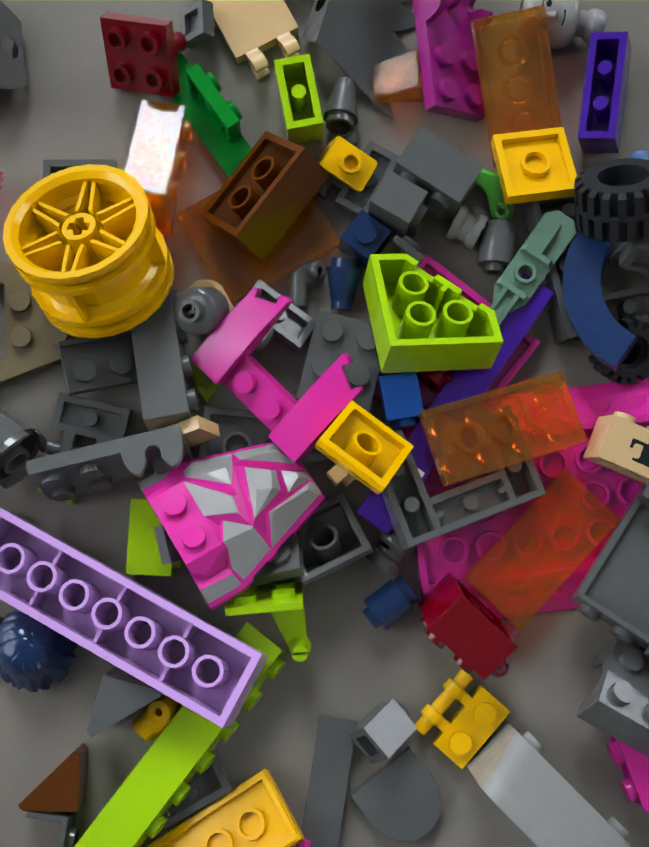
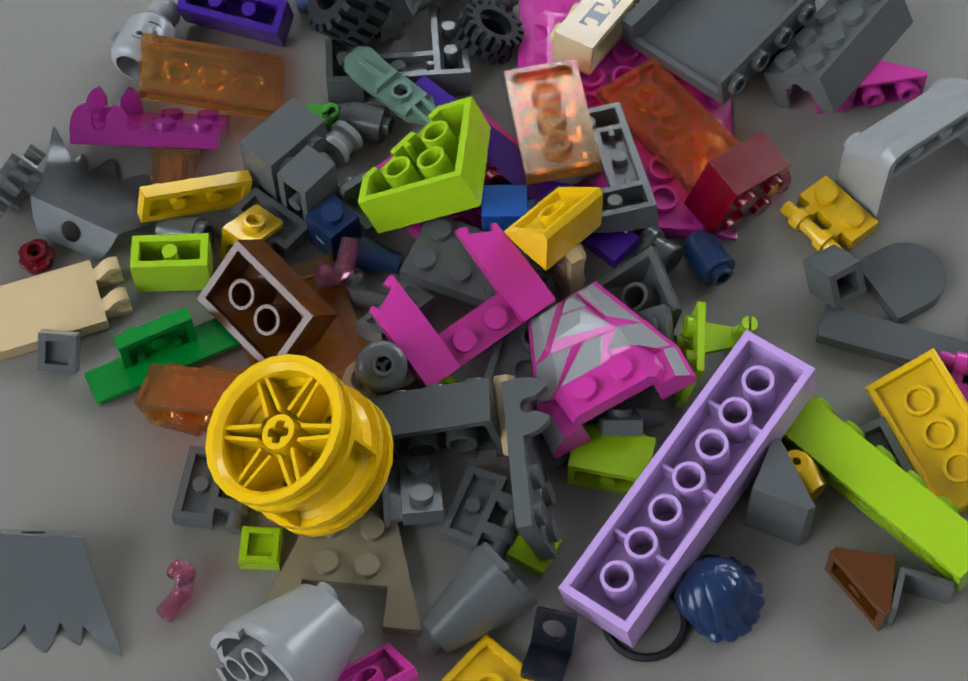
camera: 75 degrees left, 25 degrees down
dark red plate [100,12,187,98] -> none
yellow plate [490,127,577,205] -> none
dark blue tile [563,230,637,372] -> none
none -> yellow plate [137,169,252,223]
none -> clear pink arm [314,237,360,288]

